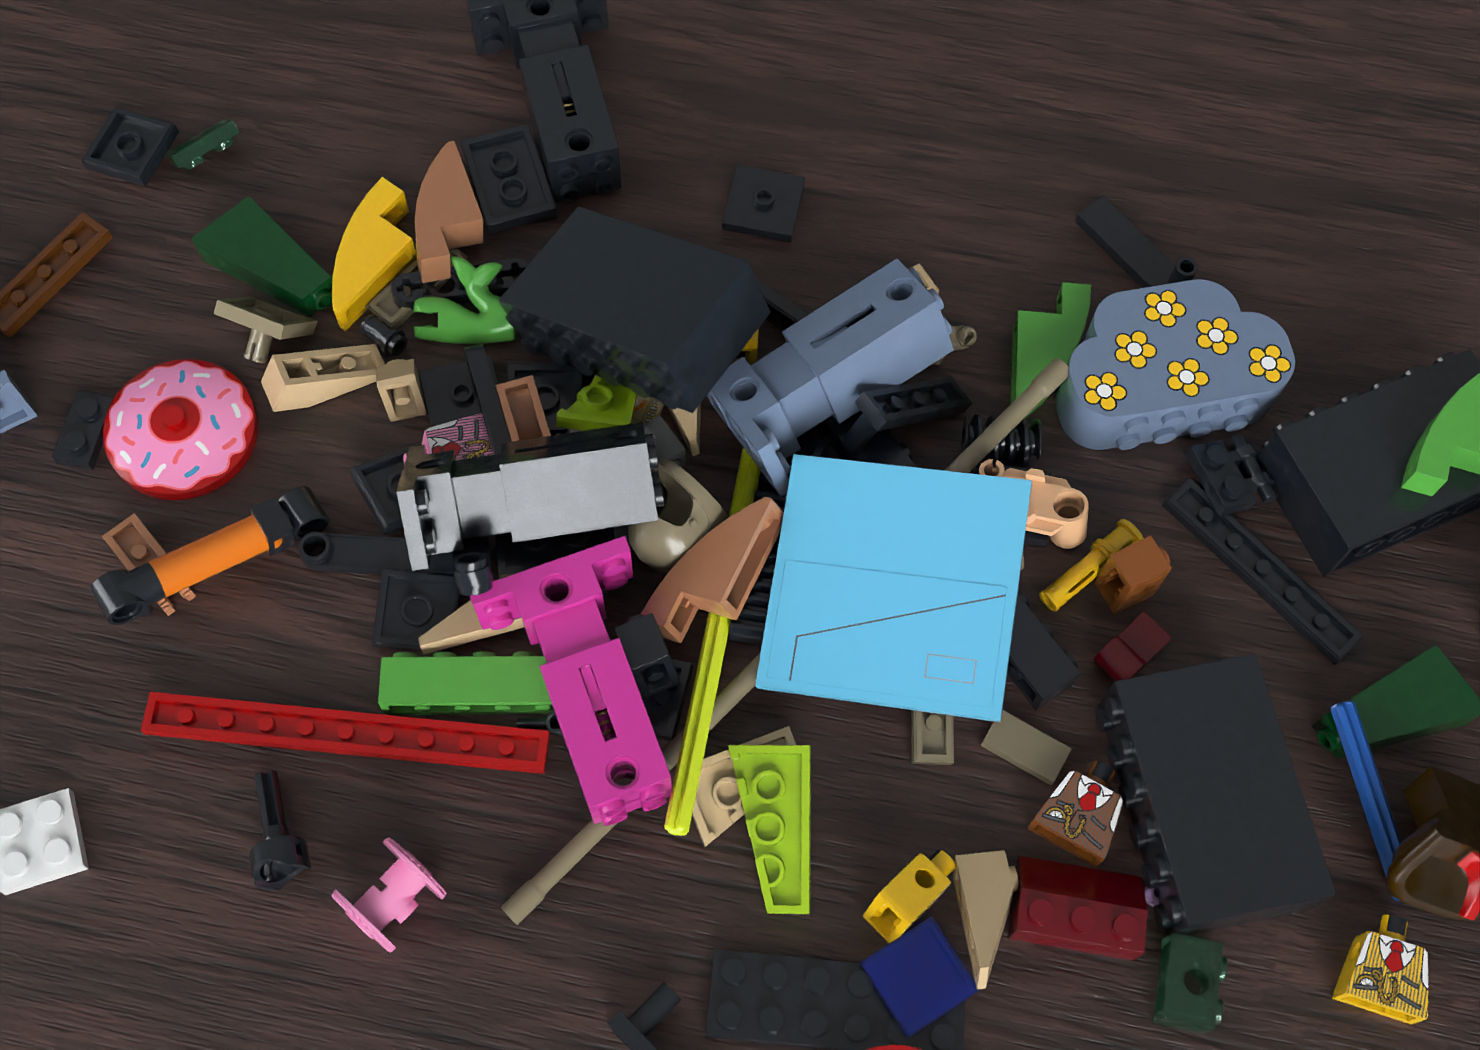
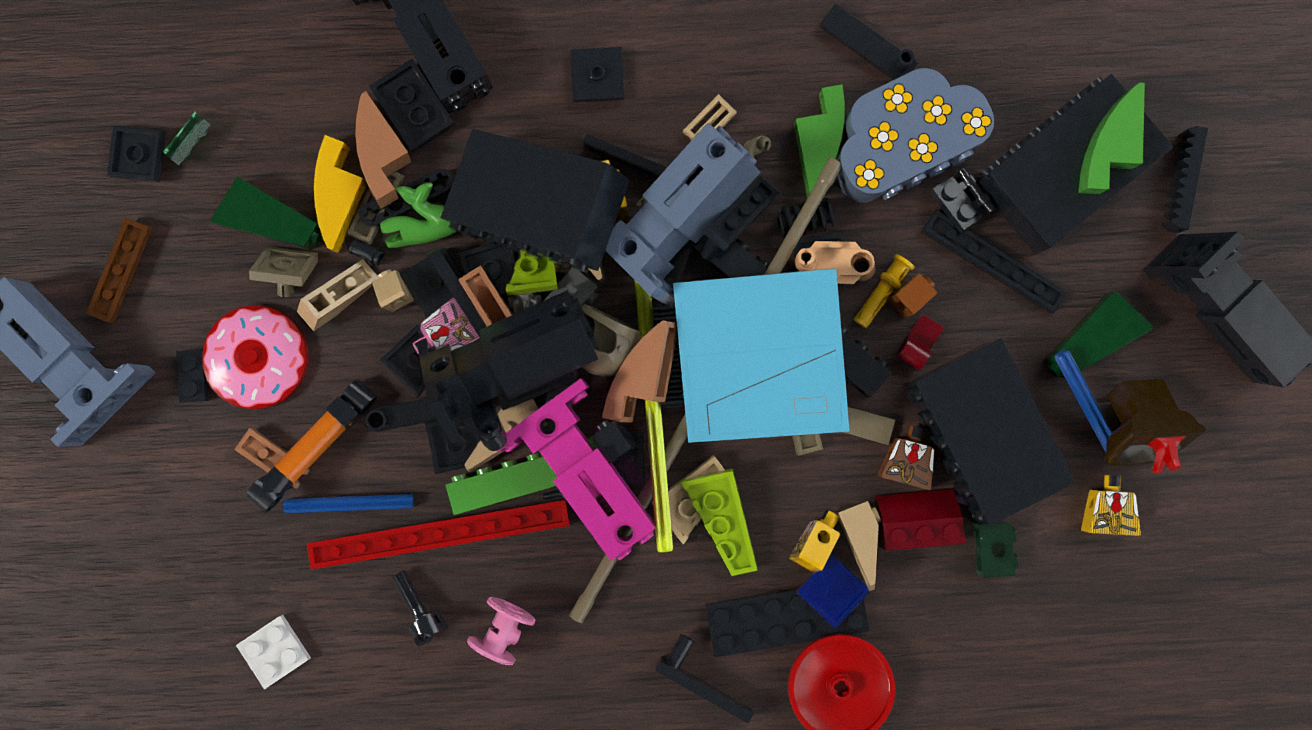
camera: 10 degrees left, 20 degrees up
none -> blue axle [283,494,414,513]

